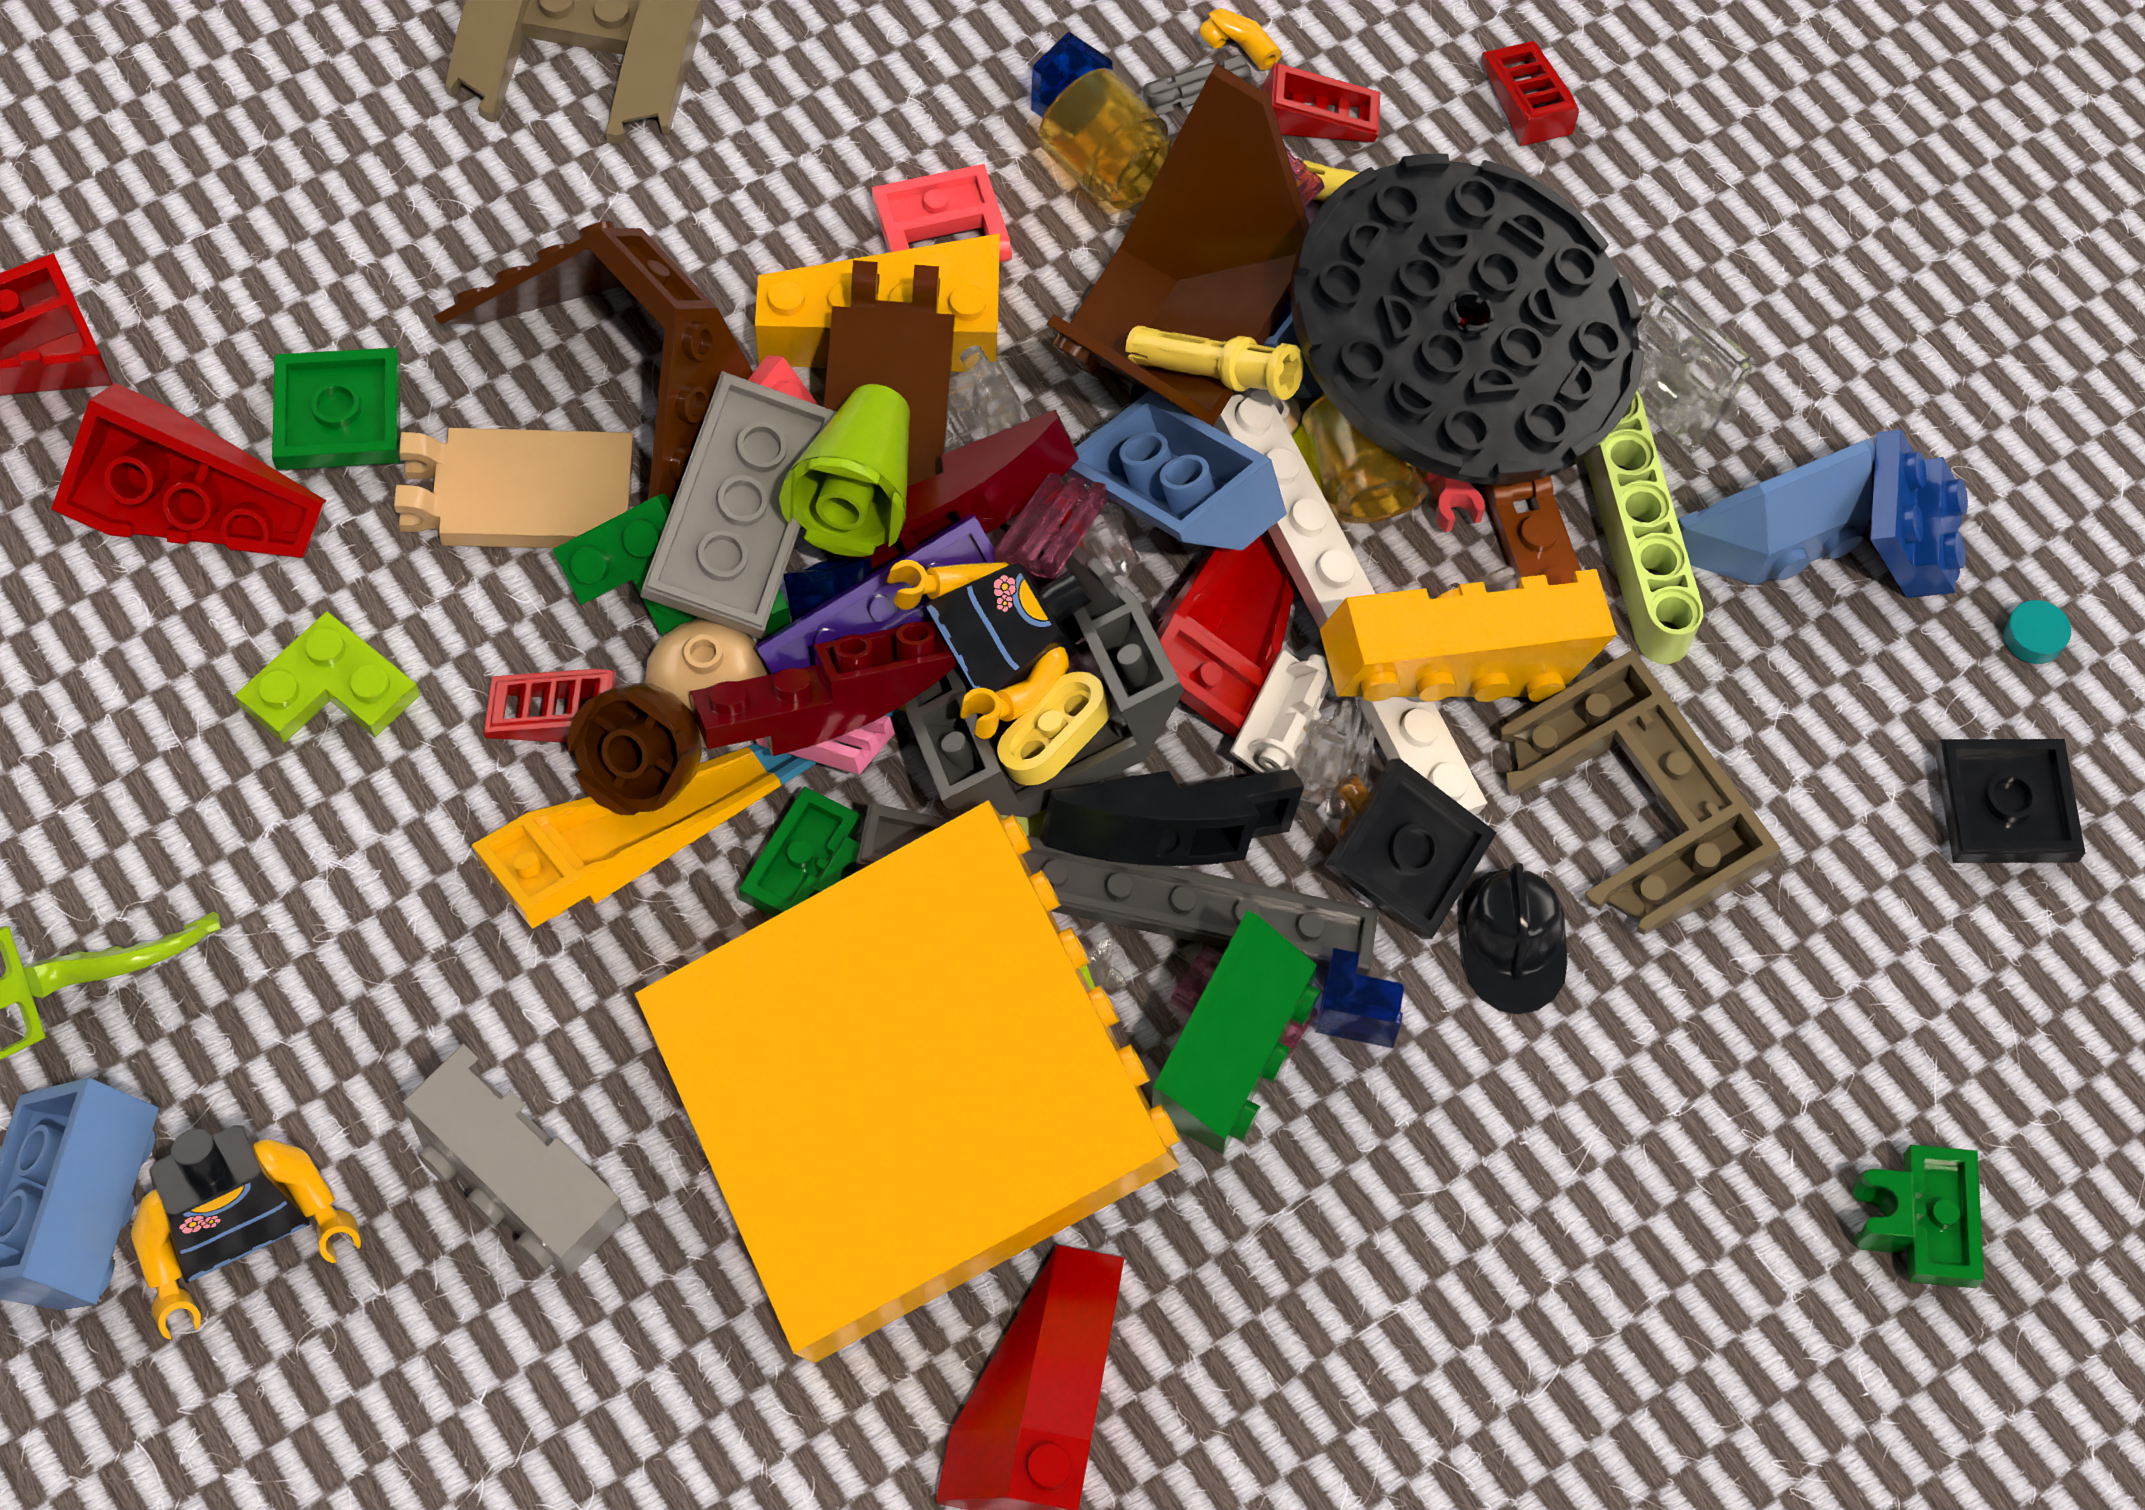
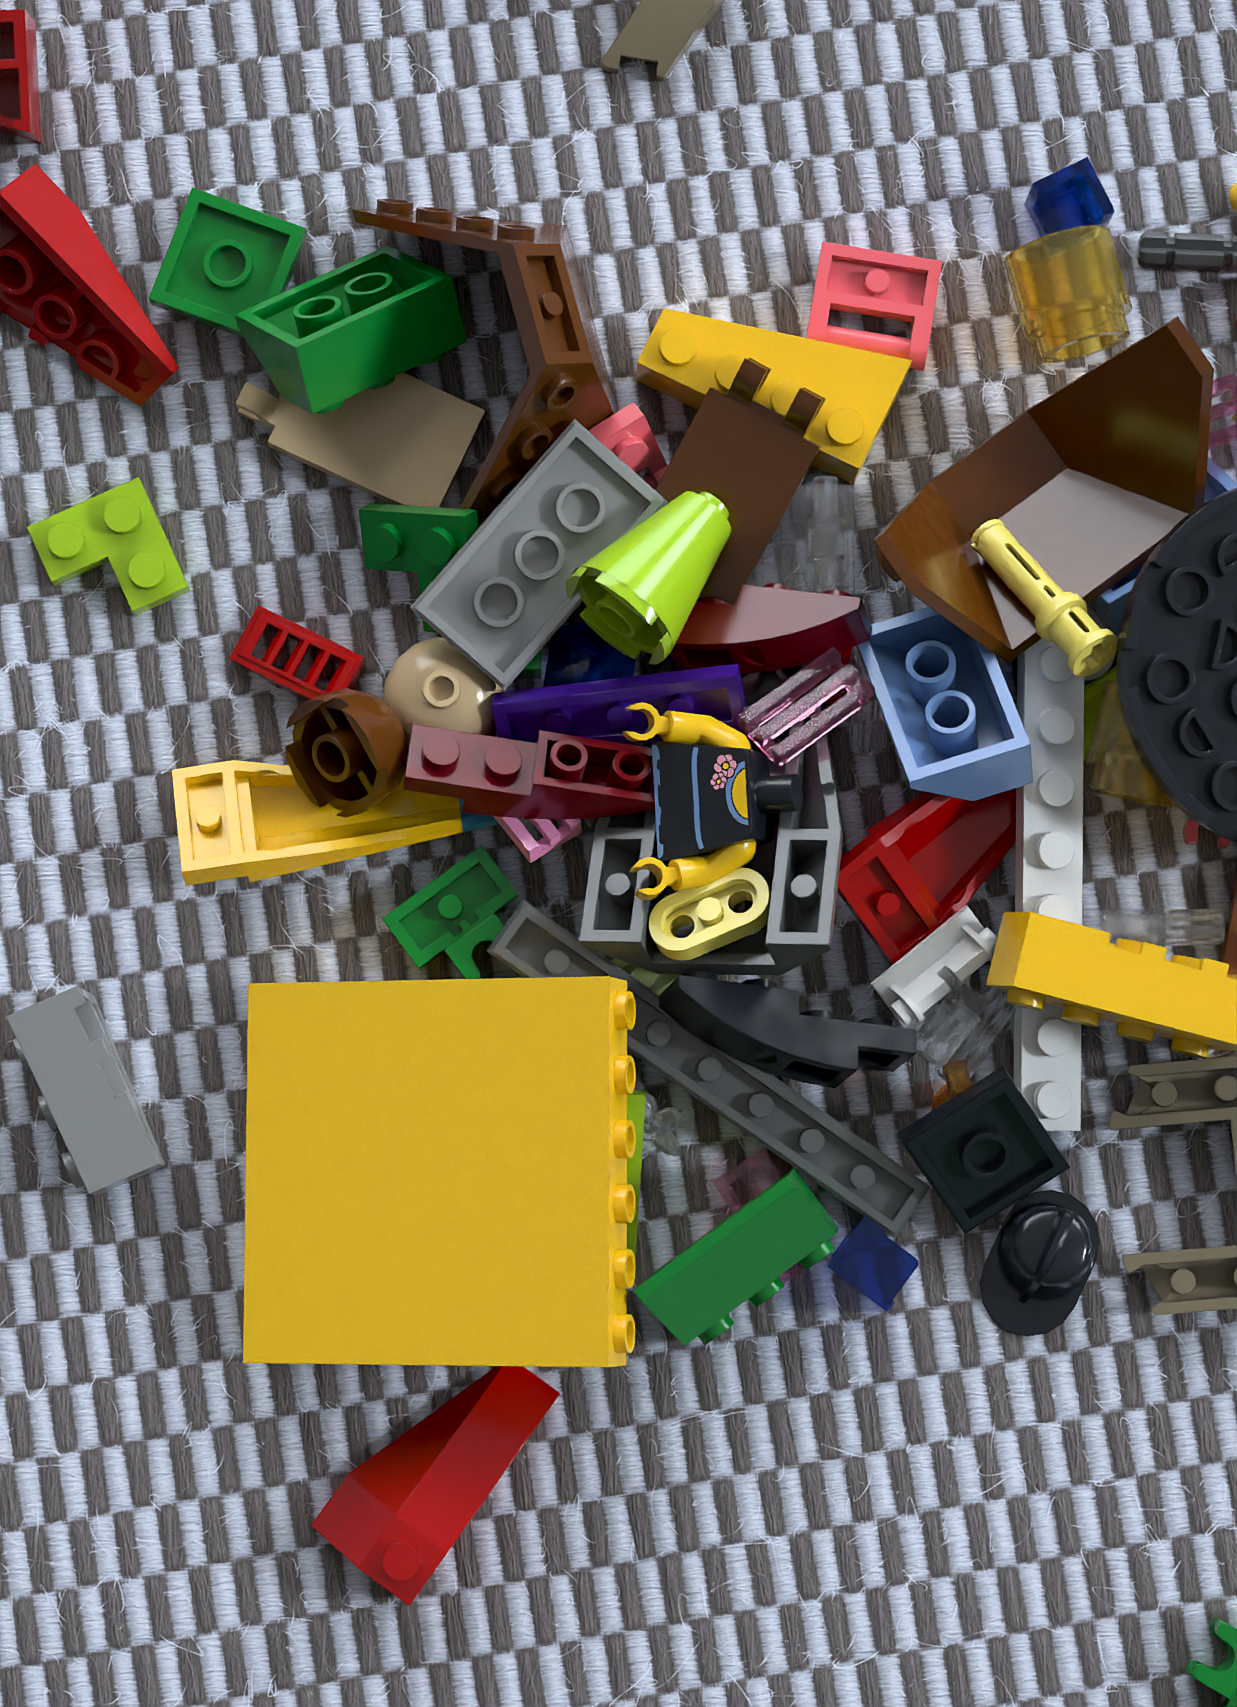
camera: 25 degrees right, 20 degrees up
none -> green slope [235,245,467,414]

